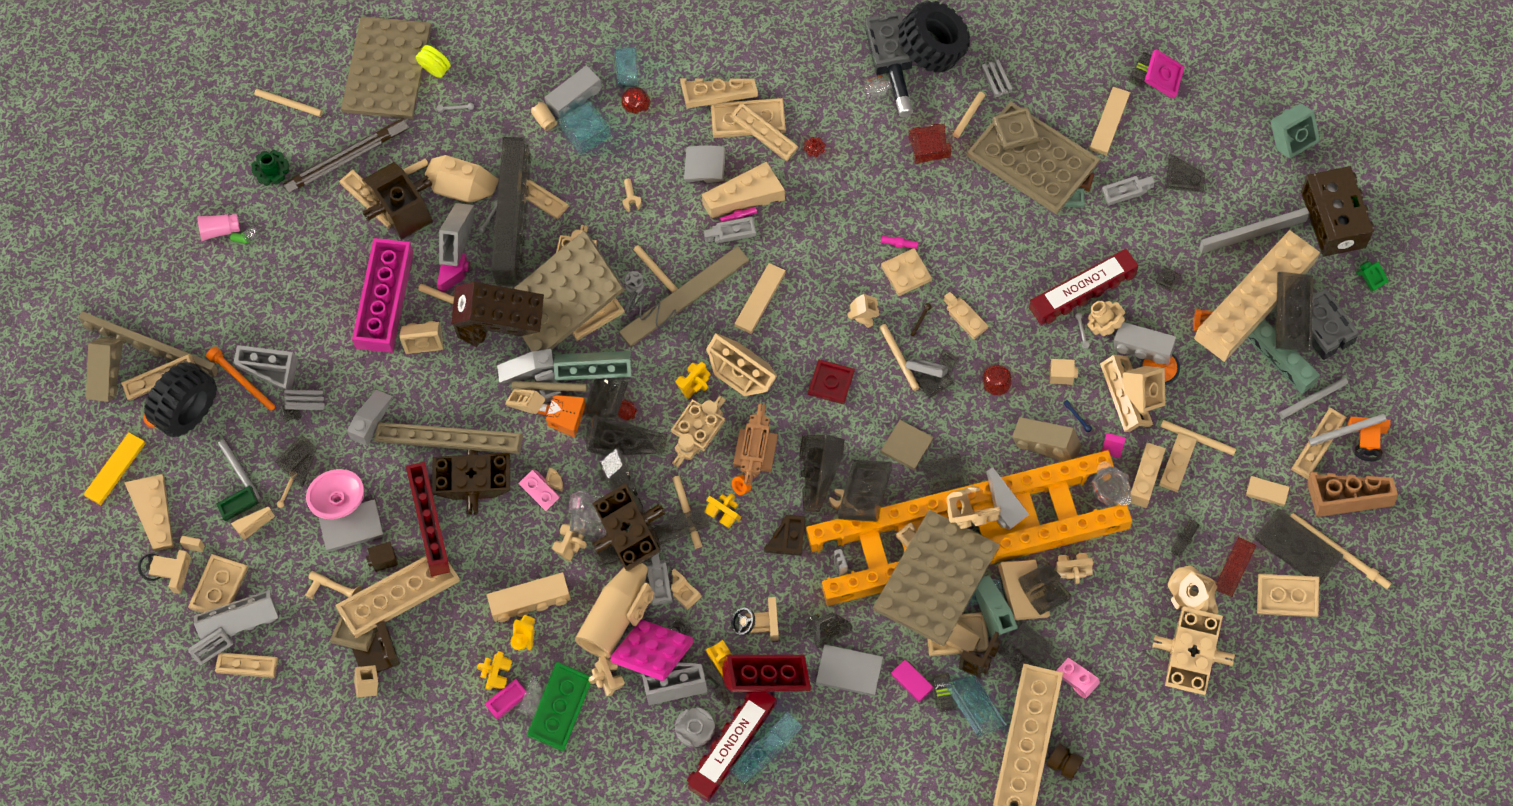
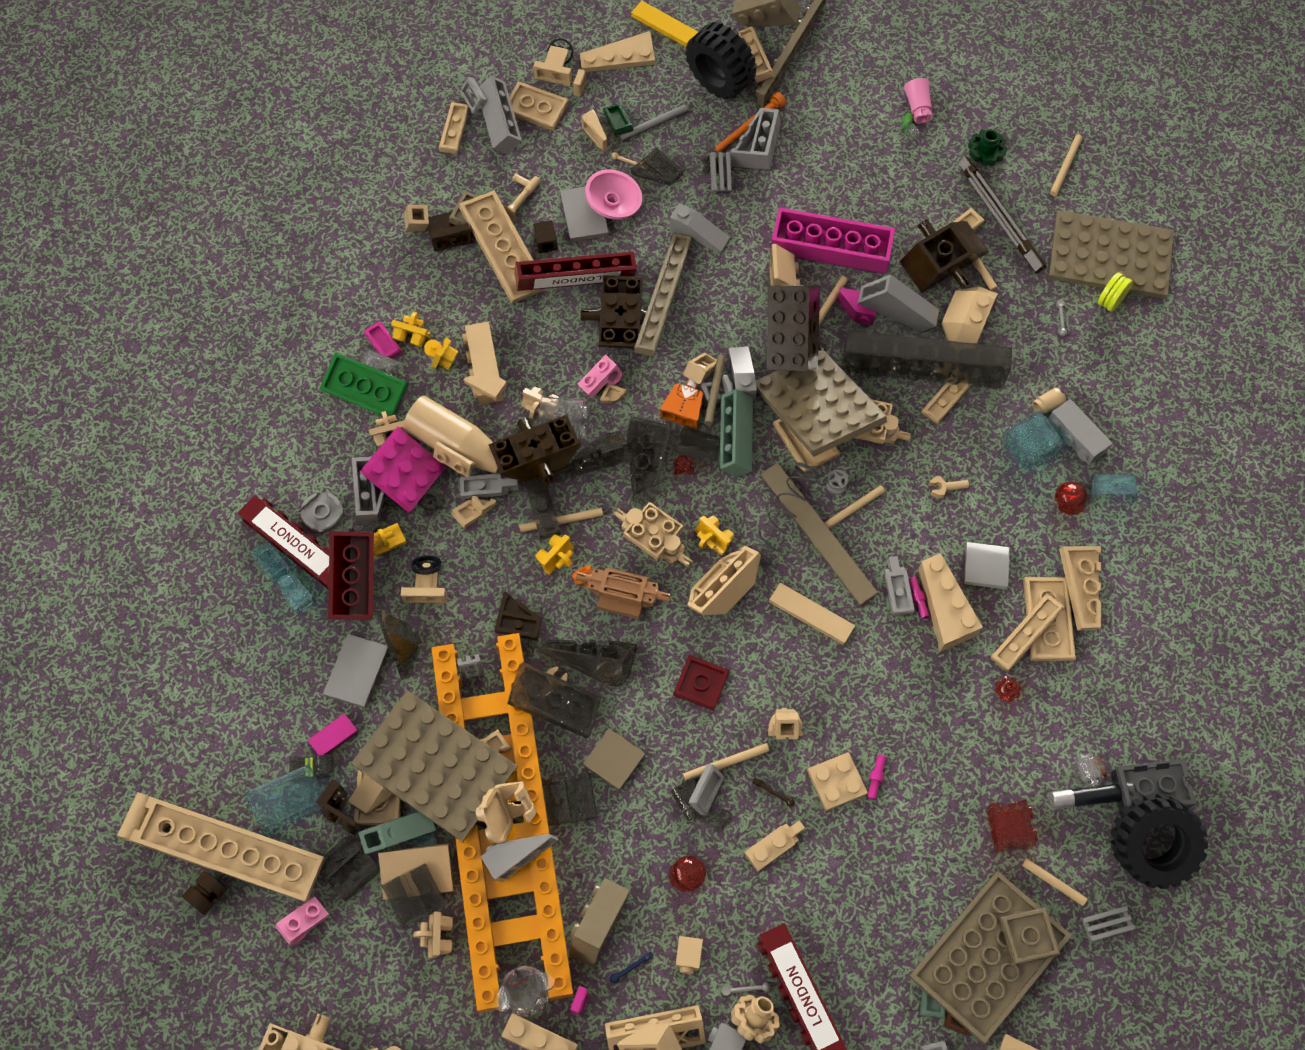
camera: 90 degrees right, 0 degrees up
none -> tan tile [464,372,507,400]

